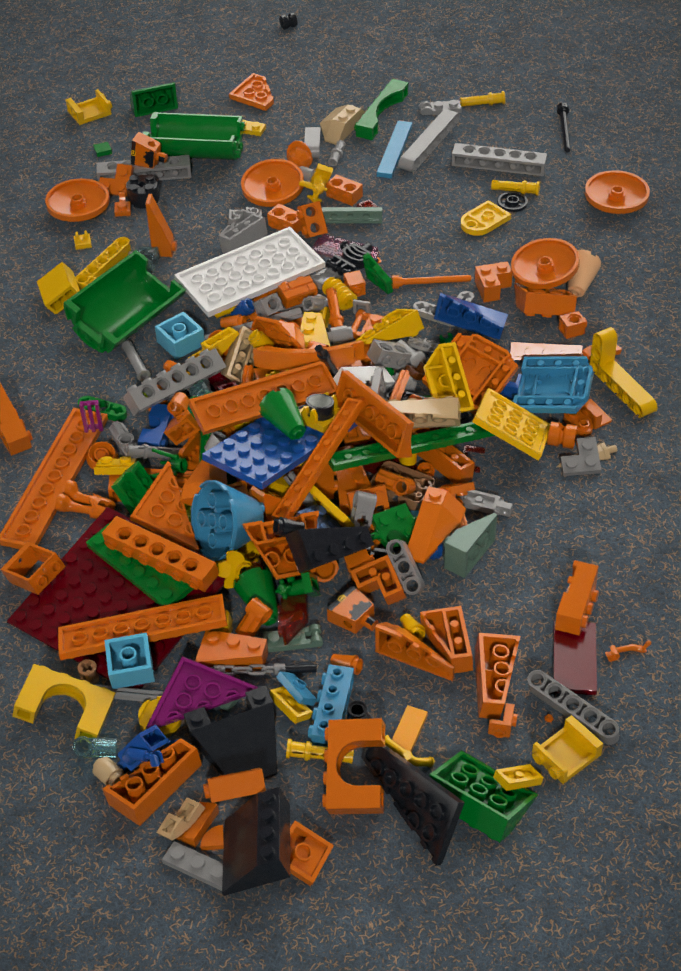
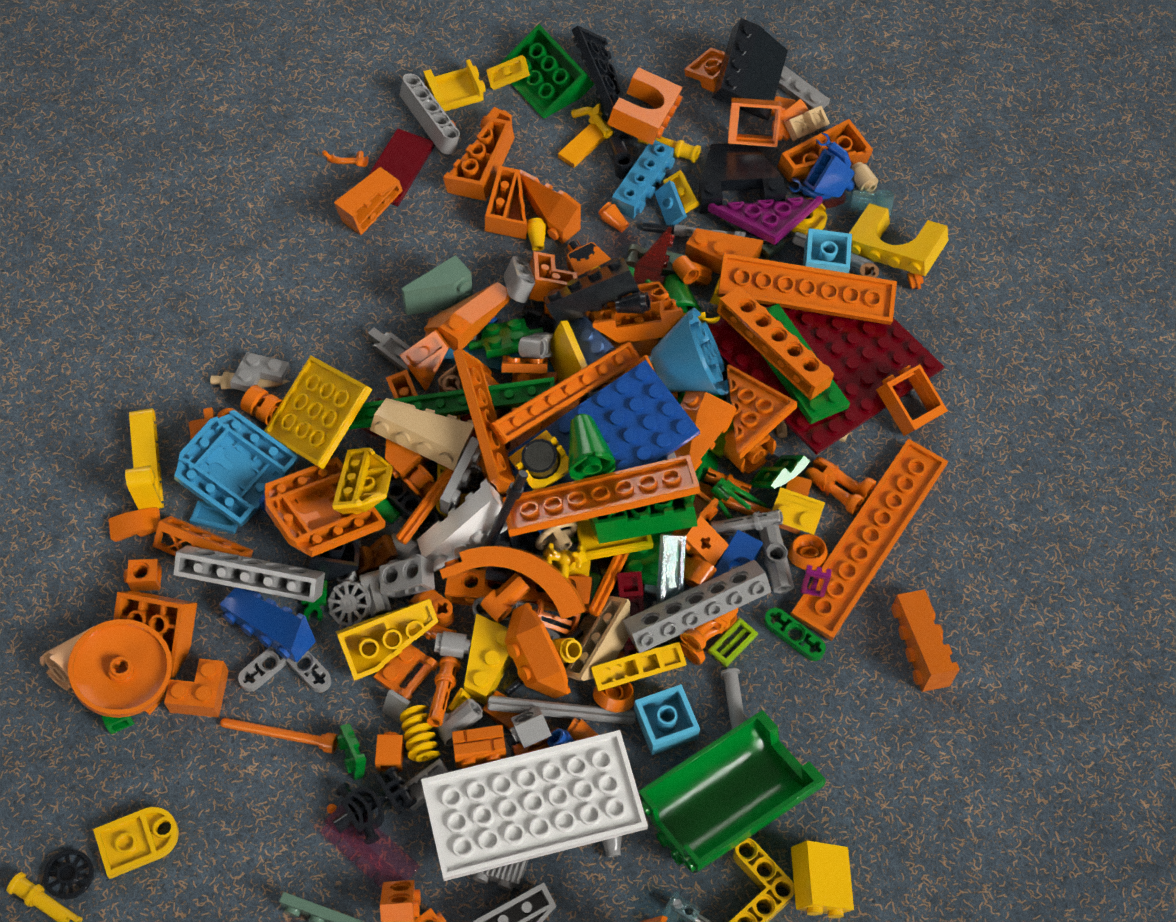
camera: 165 degrees left, 15 degrees up
none -> light grey brick [173,545,325,603]

